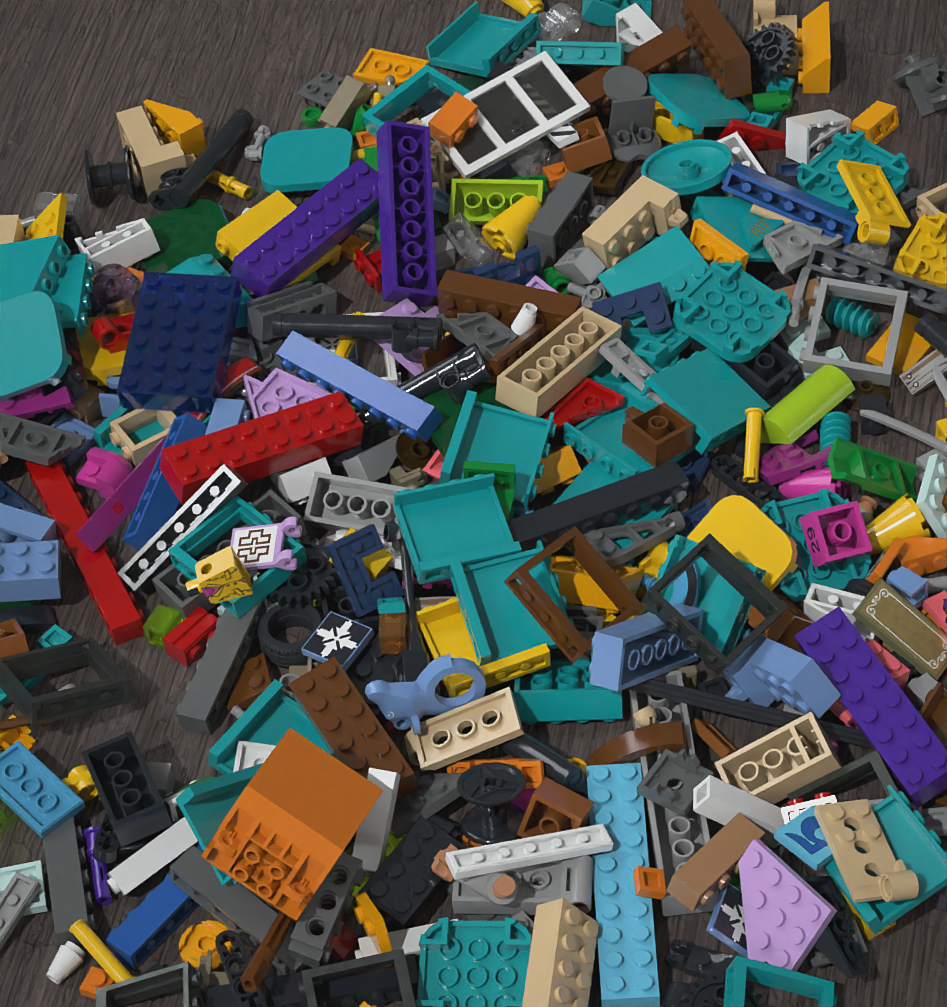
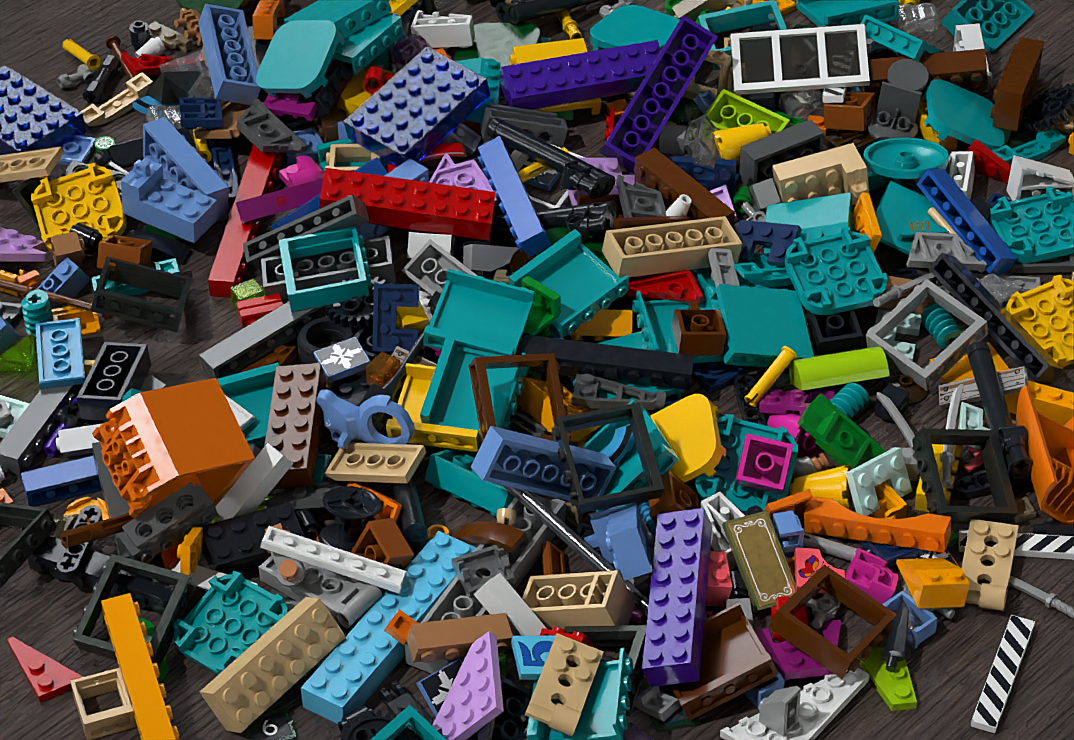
camera: 30 degrees right, 5 degrees down
yellow pin [69,918,137,983] -> none
yellow torso [186,546,253,604] -> none
flag [230,517,302,571] -> none
teal tile [377,597,405,614] -> none
orange brick [428,92,479,149] -> none
green piece [752,90,793,114] -> none
yellow hinge [837,159,911,246] -> none

